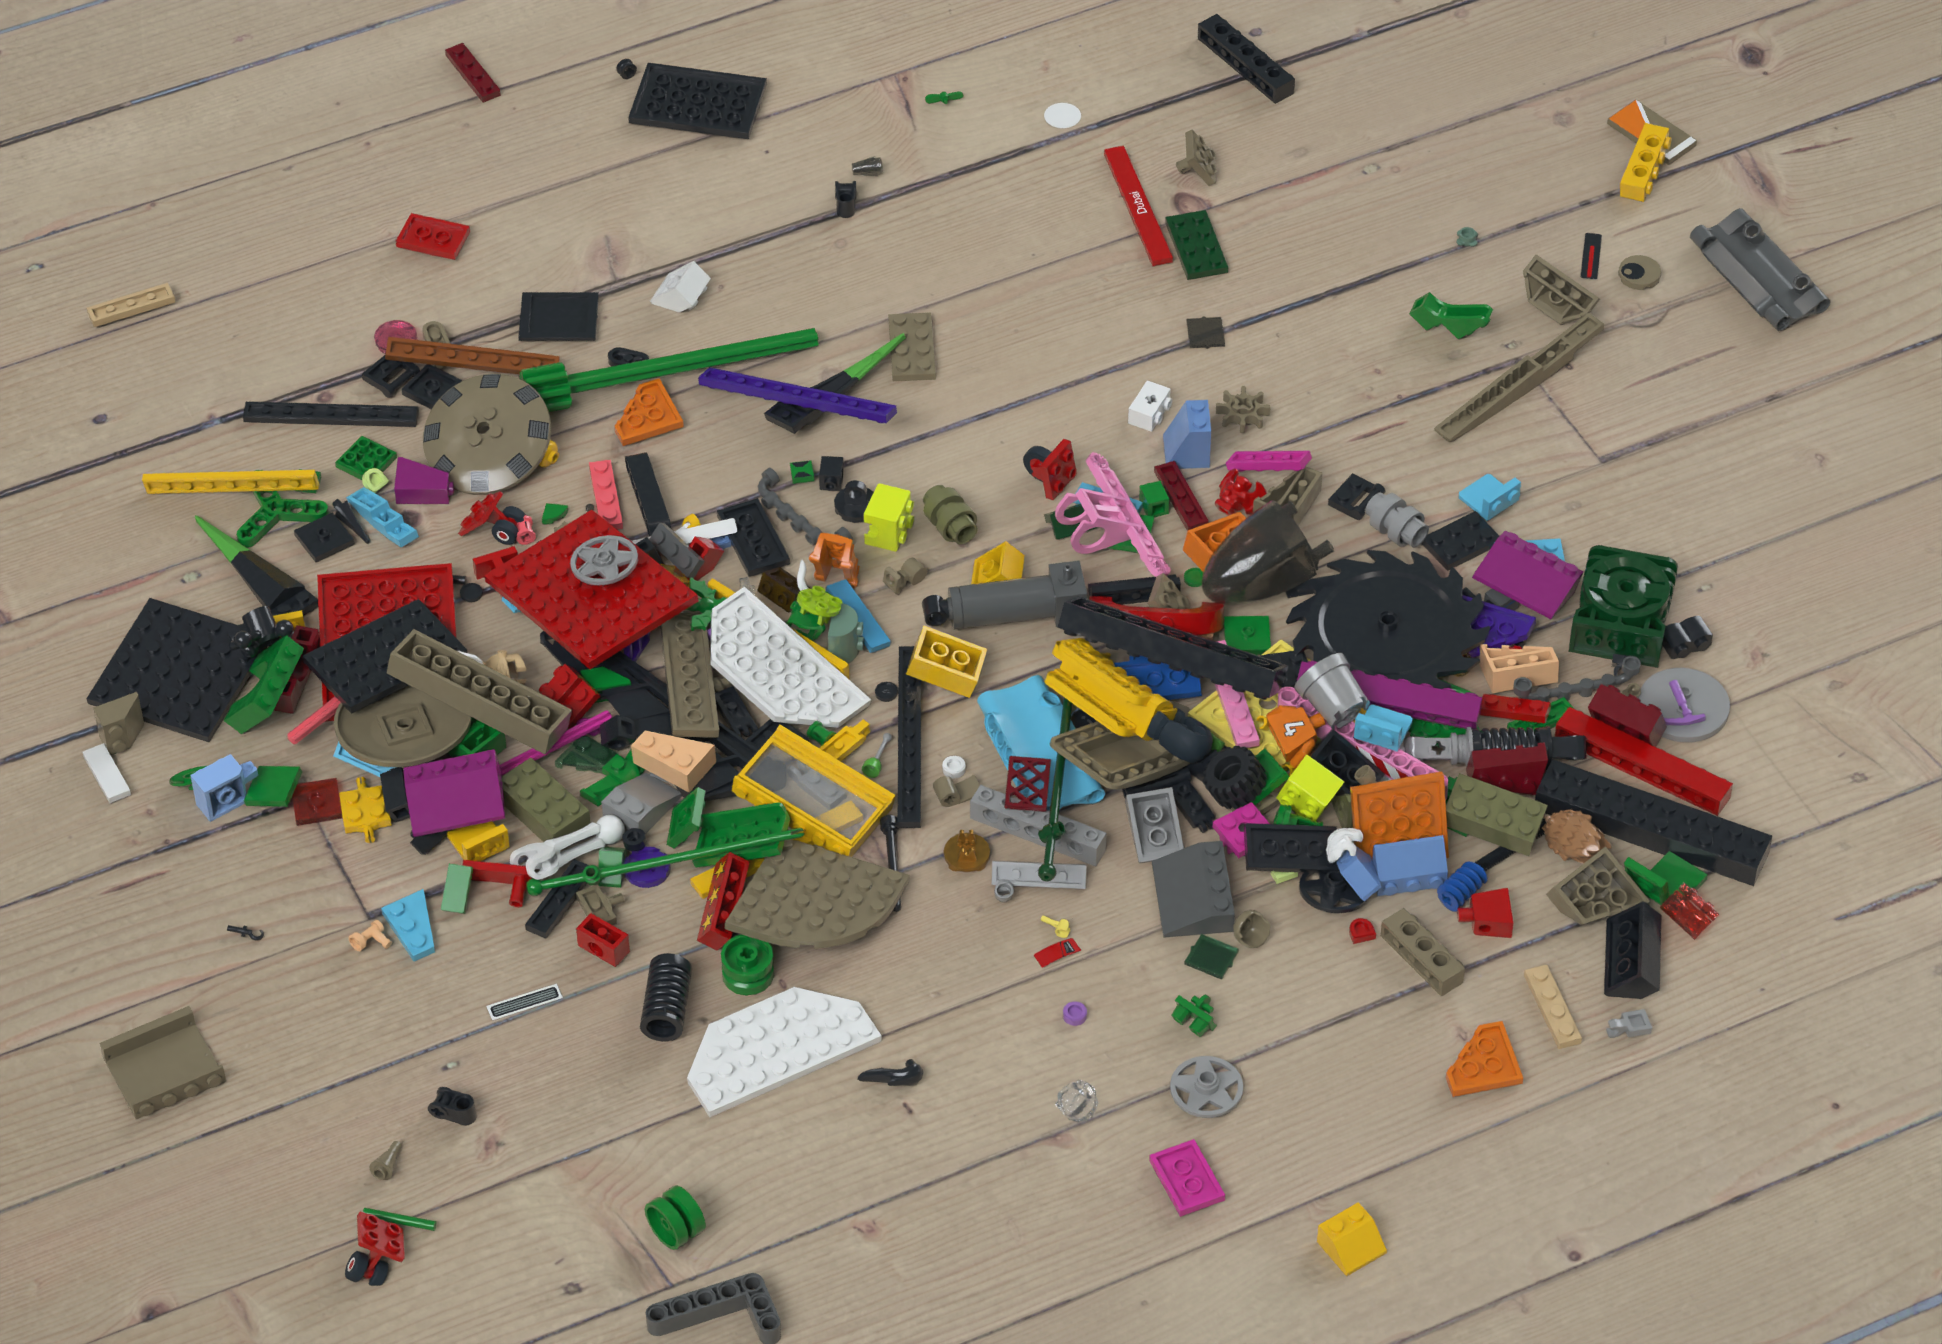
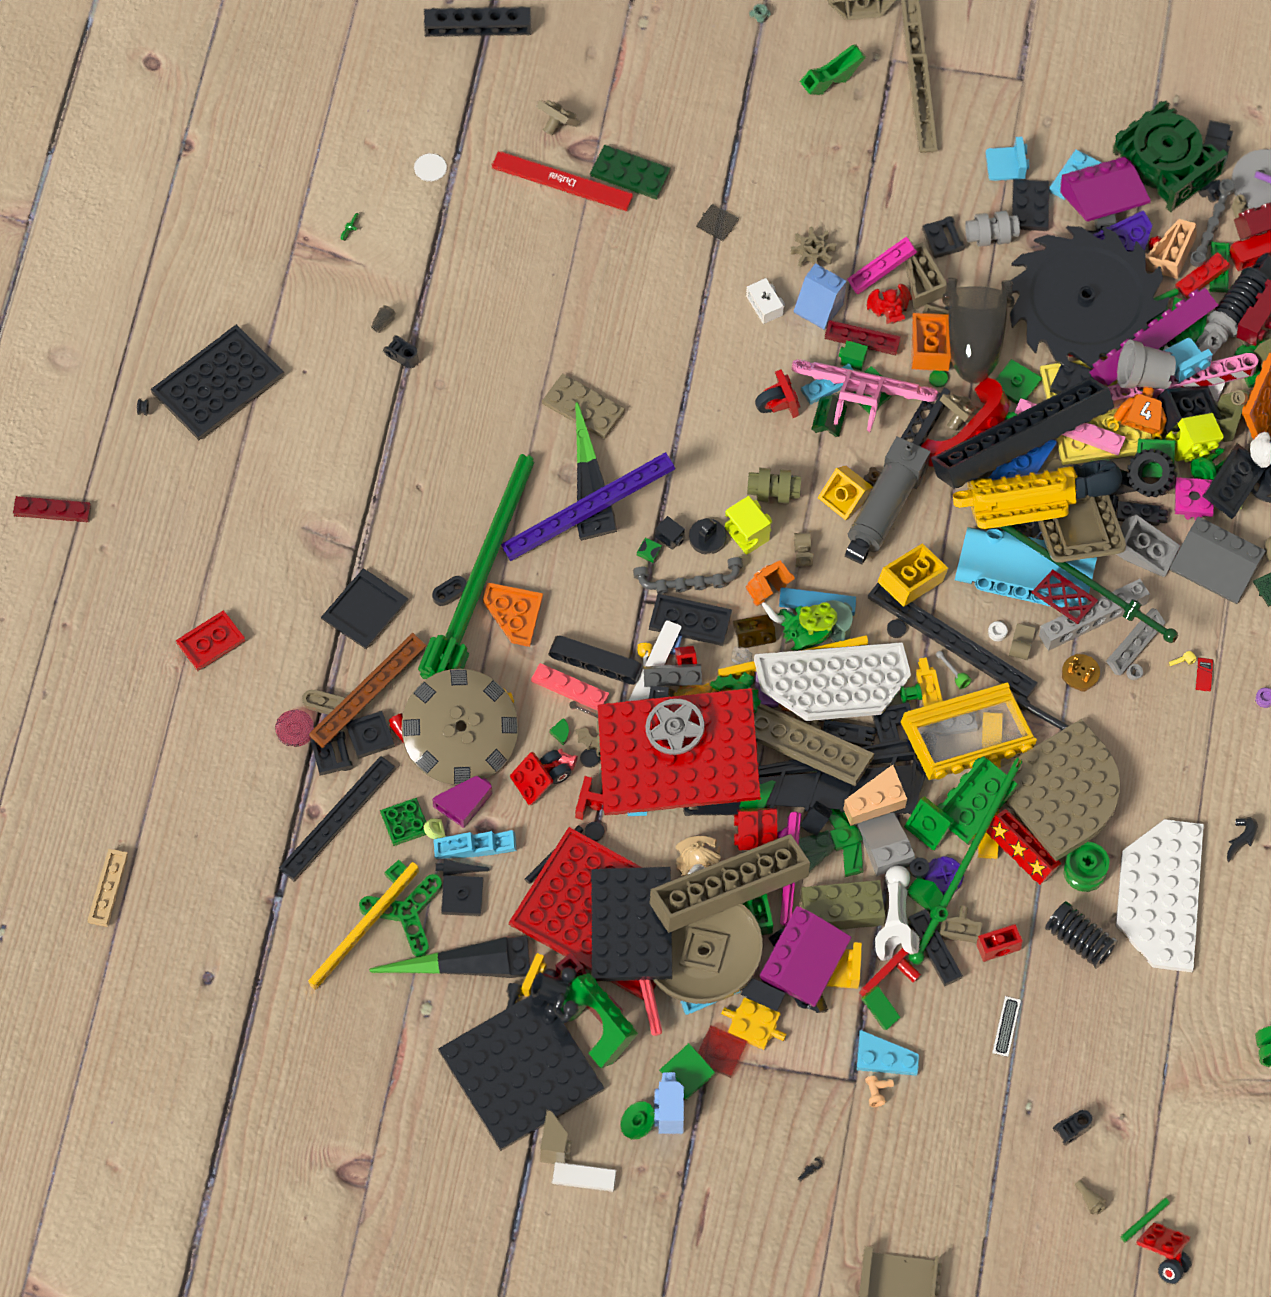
camera: 55 degrees left, 15 degrees up
white slope [650,261,711,312] -> none

